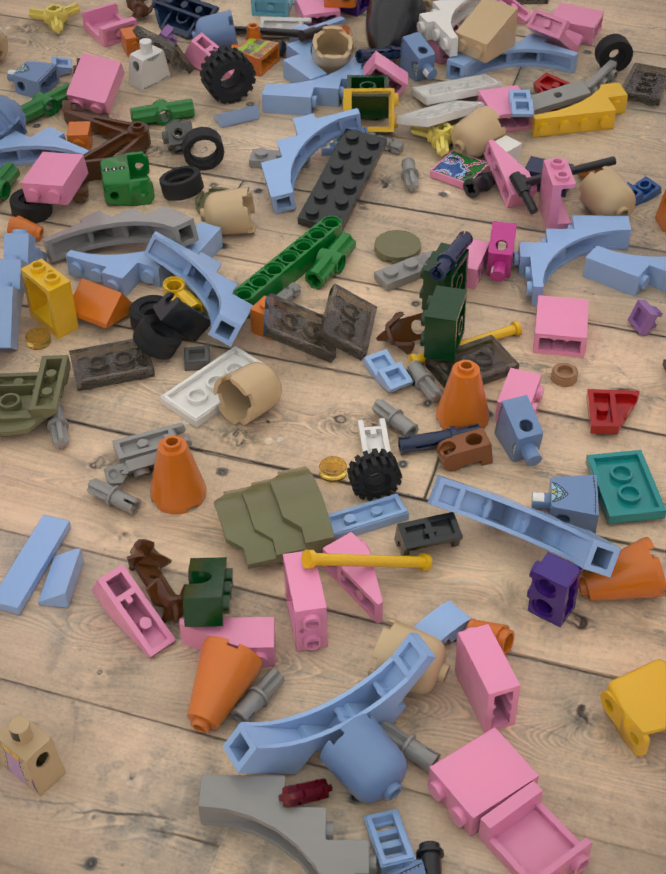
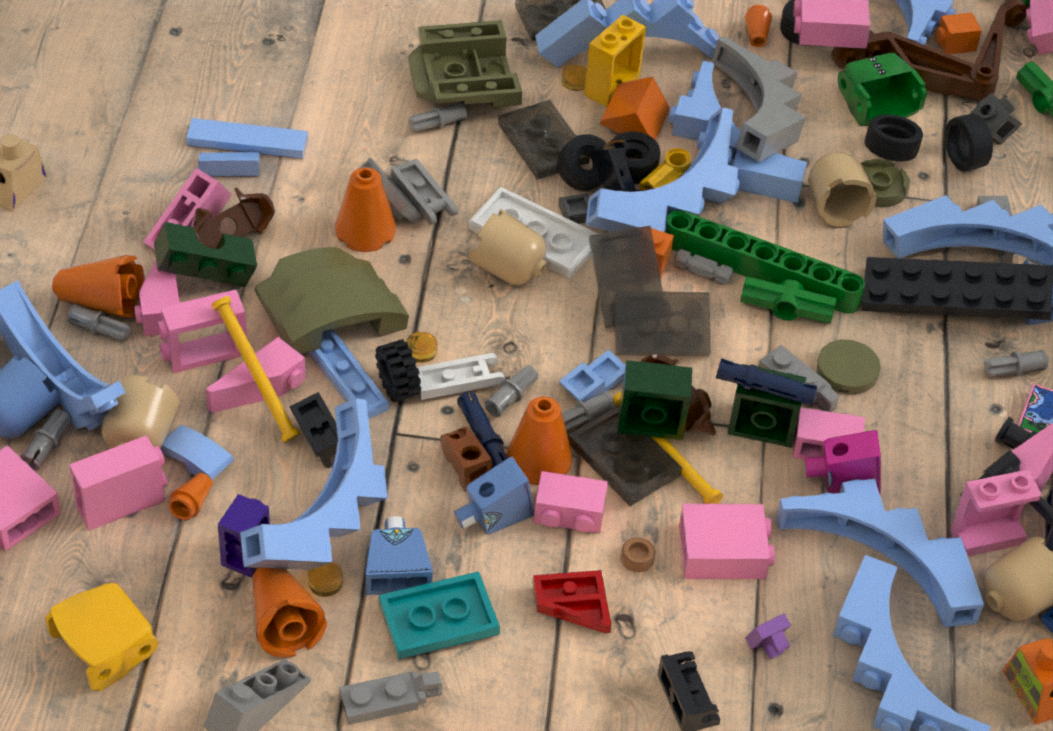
camera: 75 degrees right, 5 degrees up
light grey axle [87,478,142,516] -> none

